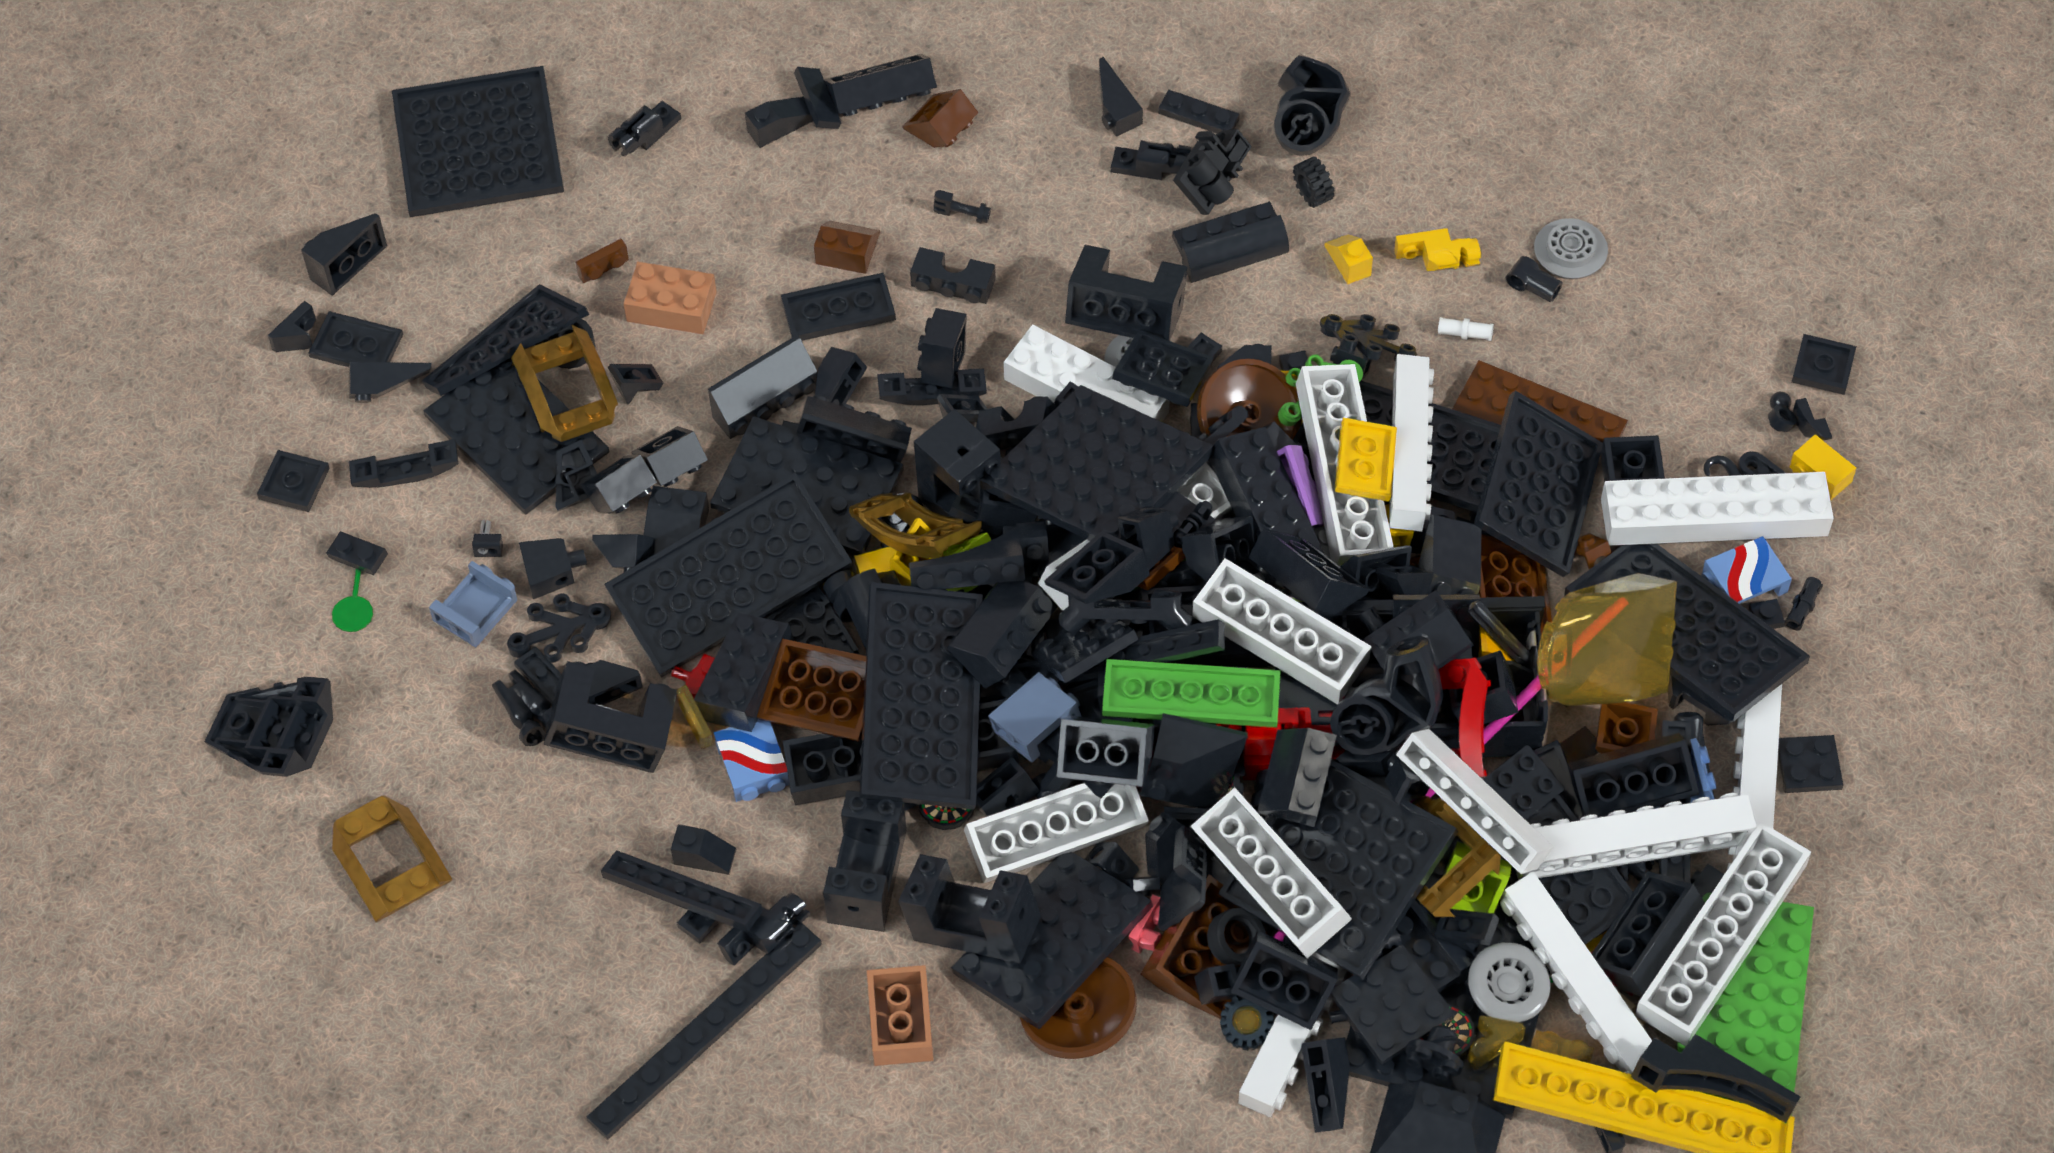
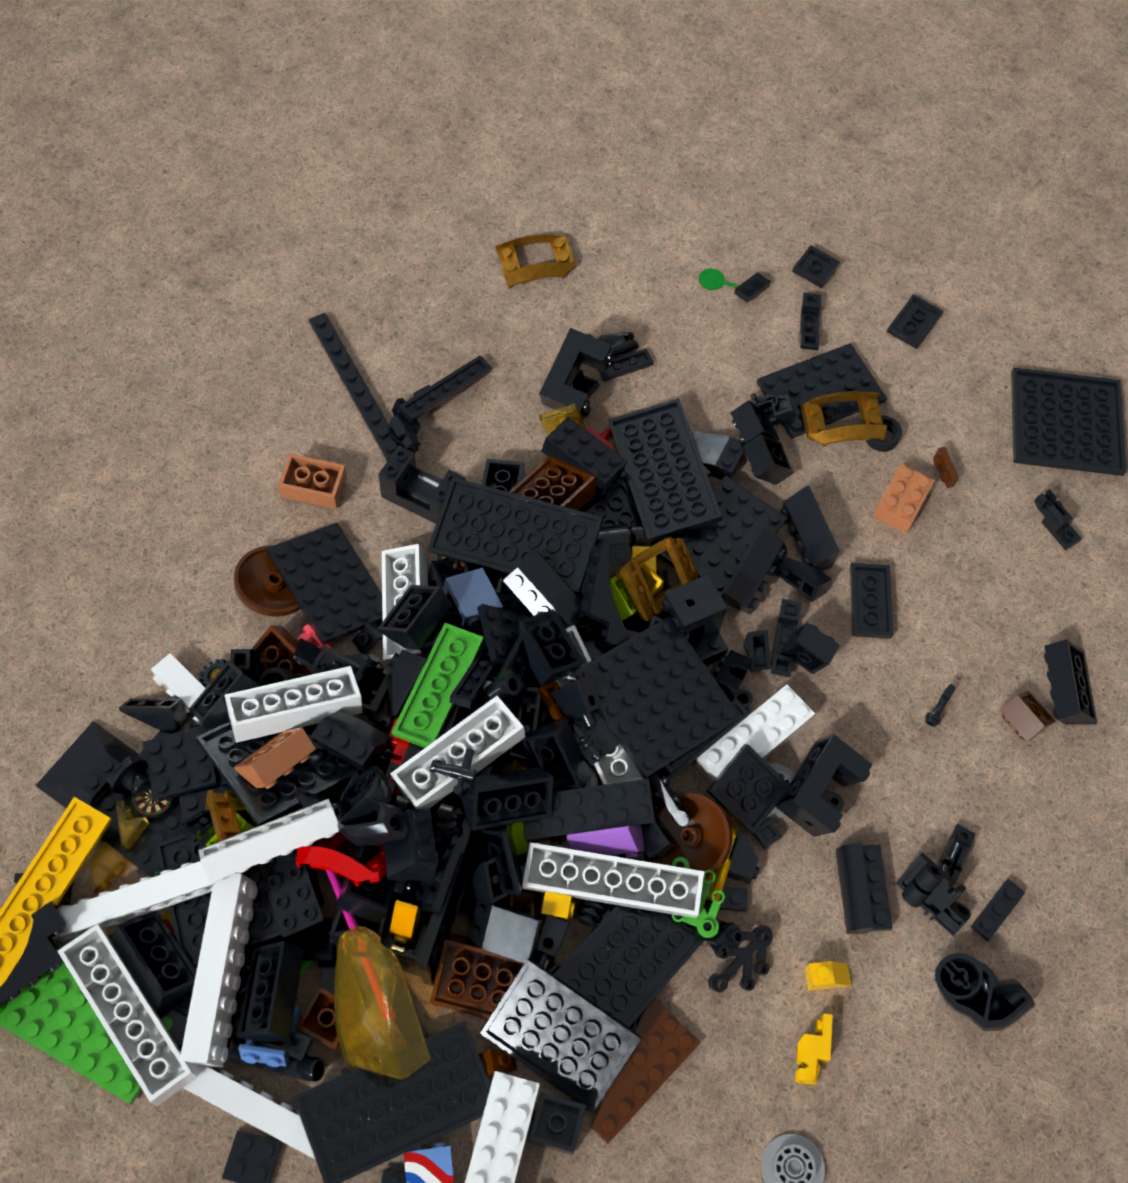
camera: 100 degrees right, 5 degrees up
black wedge [204,677,333,777] -> none
black slope [268,301,316,352] -> none
black slope [301,213,387,296] -> none
black slope [349,362,431,403] -> none
black wing [422,284,590,396] -> none
sand blue panel [429,561,517,648] -> none
black piece [472,520,503,557] -> none
black plant [507,593,611,663] -> none
black torso [519,538,587,599] -> none
black slope [586,660,643,705] -> none
black slope [592,534,653,573] -> none
black slope [608,364,664,404] -> none
black slope [671,824,736,875] -> none
panel [713,719,789,802] -> none
black slope [745,97,813,148] -> none
black tile [794,66,842,129] -> none
reddish brown slope [814,220,880,274] -> none
black piece [898,854,1041,963] -> none
black arch [910,247,996,304] -> none
black slope [1099,57,1143,137] -> none
black plate [1122,876,1160,896] -> none
black tyre [1293,156,1335,208] -> none
yellow tile [1335,418,1397,502] -> none
white brick [1389,354,1434,531] -> none
white pin [1438,317,1494,341] -> none
black axle [1467,600,1530,665] -> none
light grey wheel [1468,943,1550,1023] -> none
black piece [1505,256,1563,302] -> none
none -> nougat slope [234,727,316,789]
none -> black piece [430,749,477,798]

